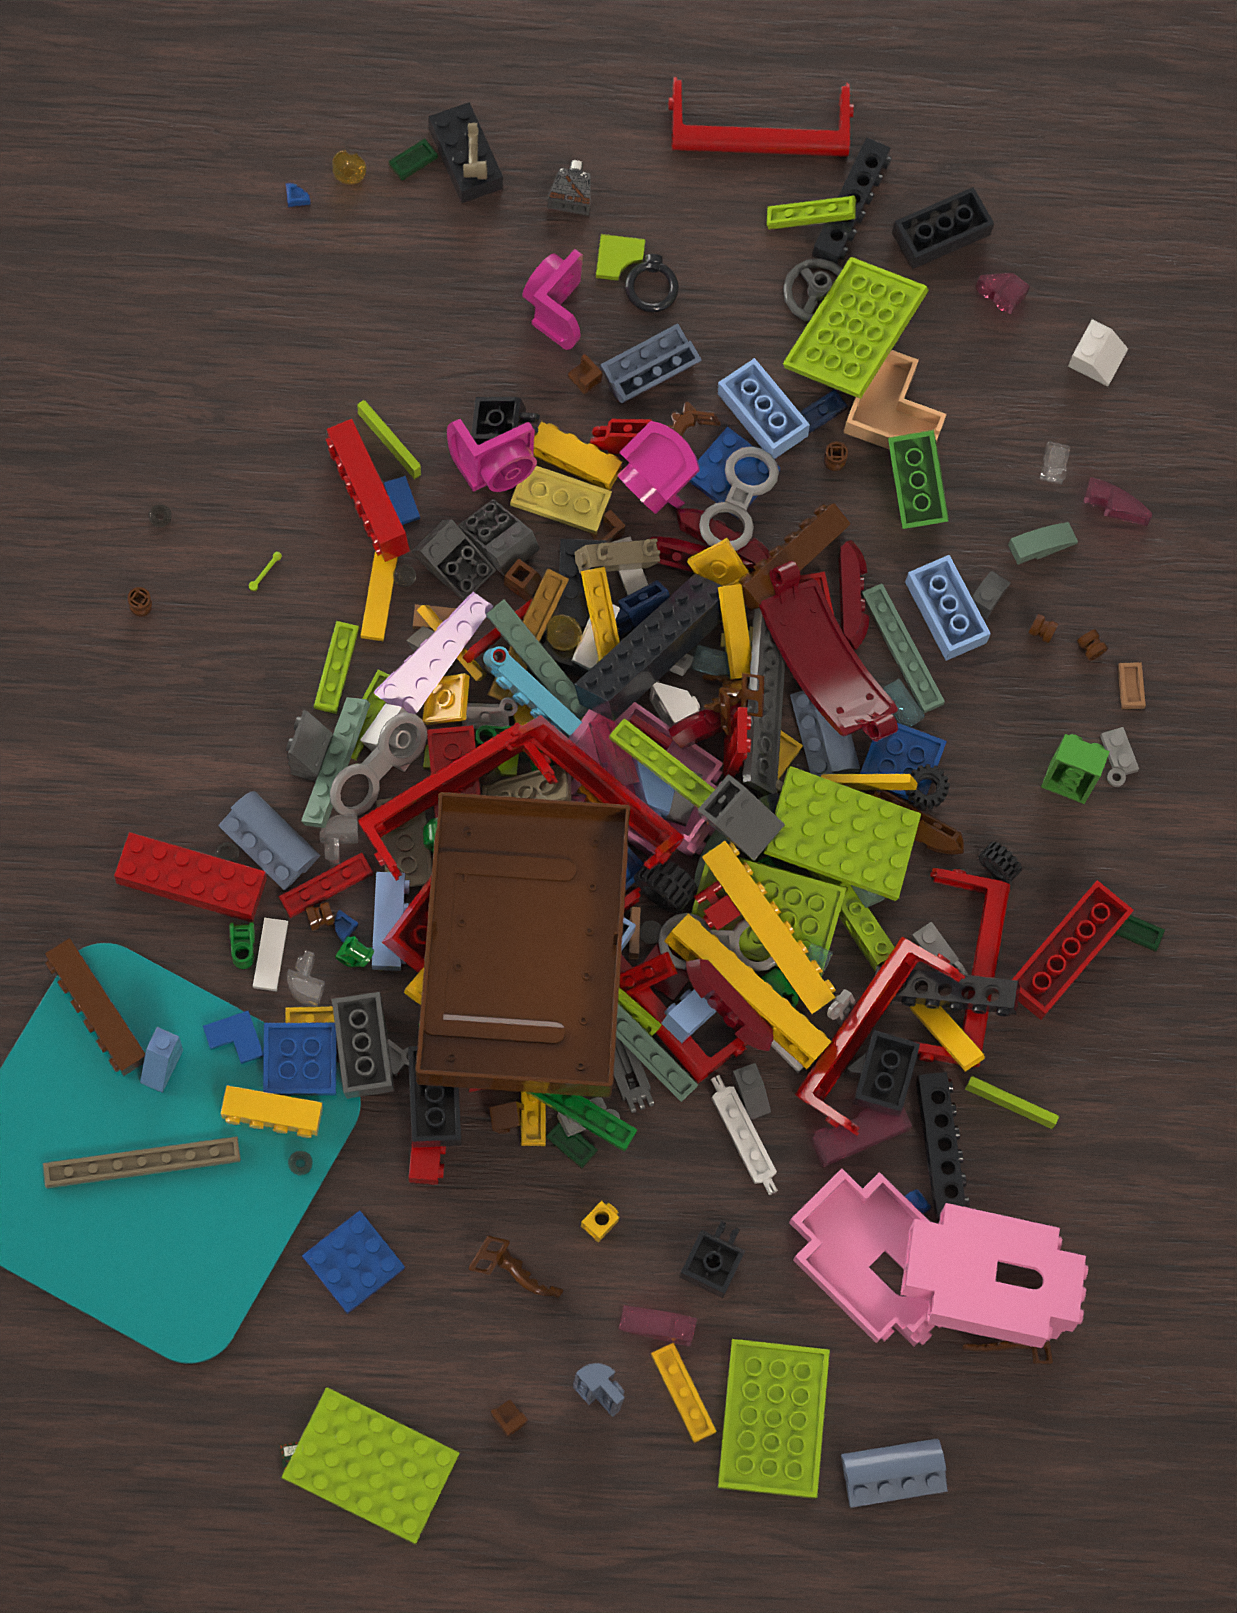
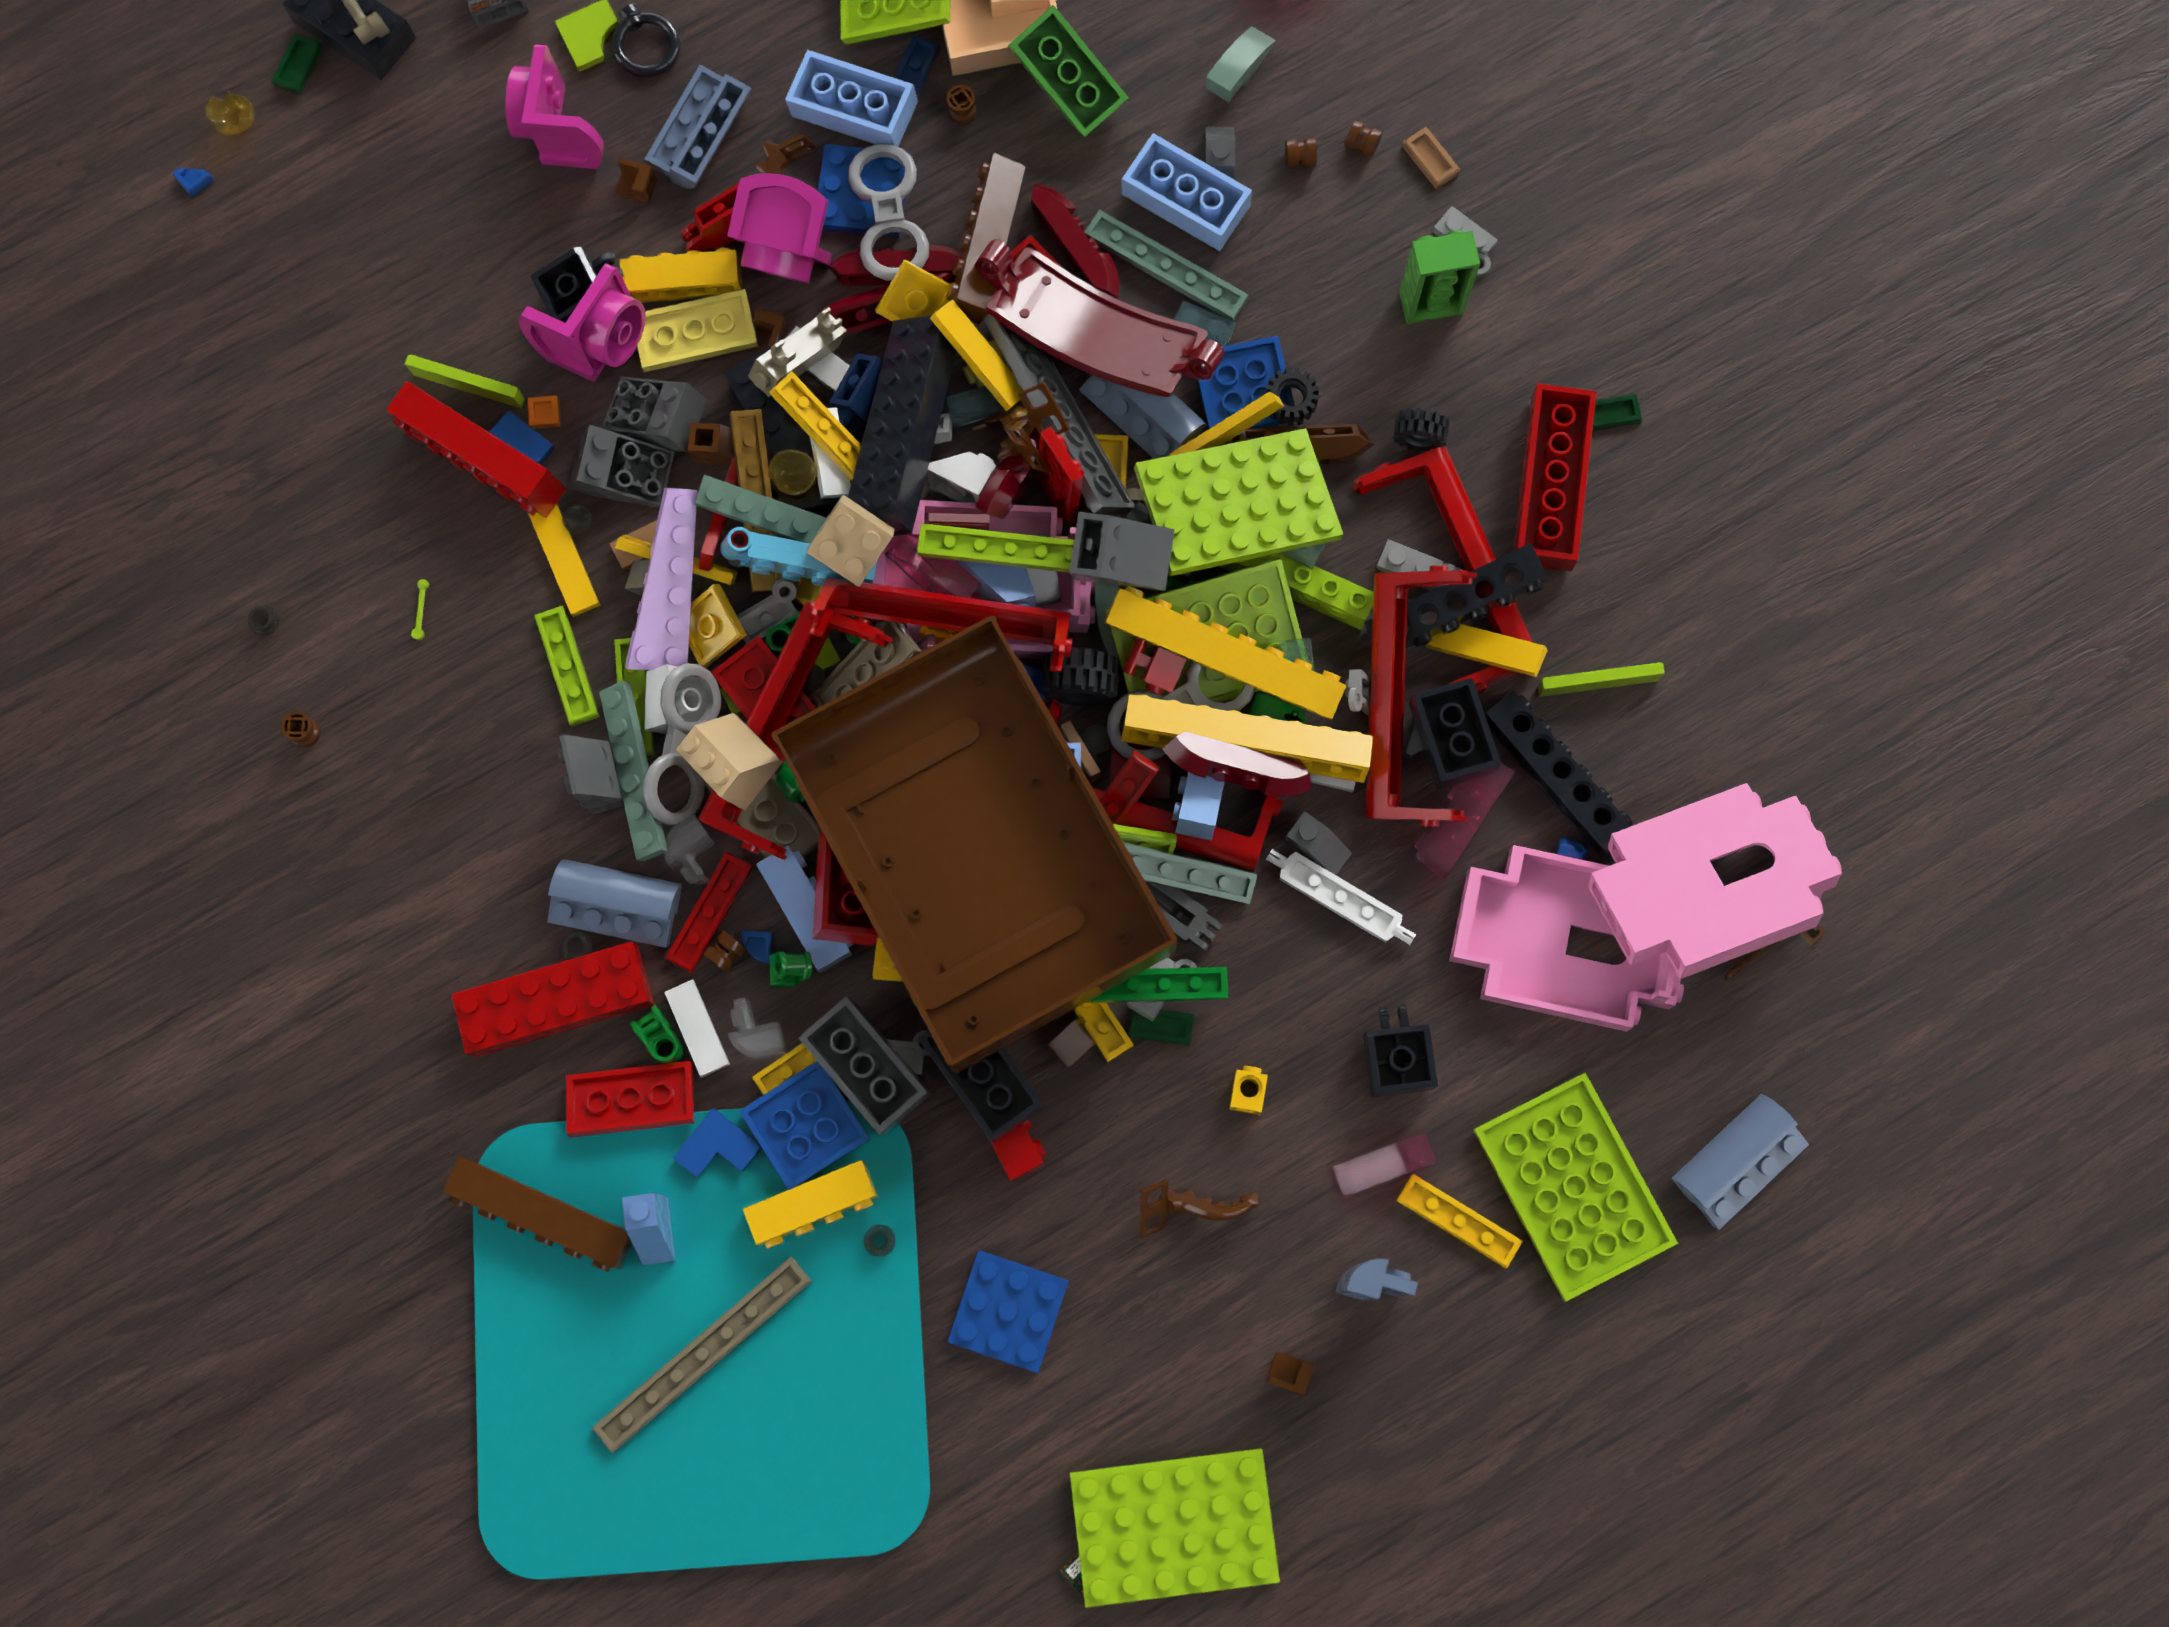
camera: 20 degrees left, 5 degrees up
none -> orange tile [528,395,560,429]
none -> red plate [566,1061,695,1138]
none -> tan slope [676,713,783,810]
none -> tan brick [807,495,895,587]

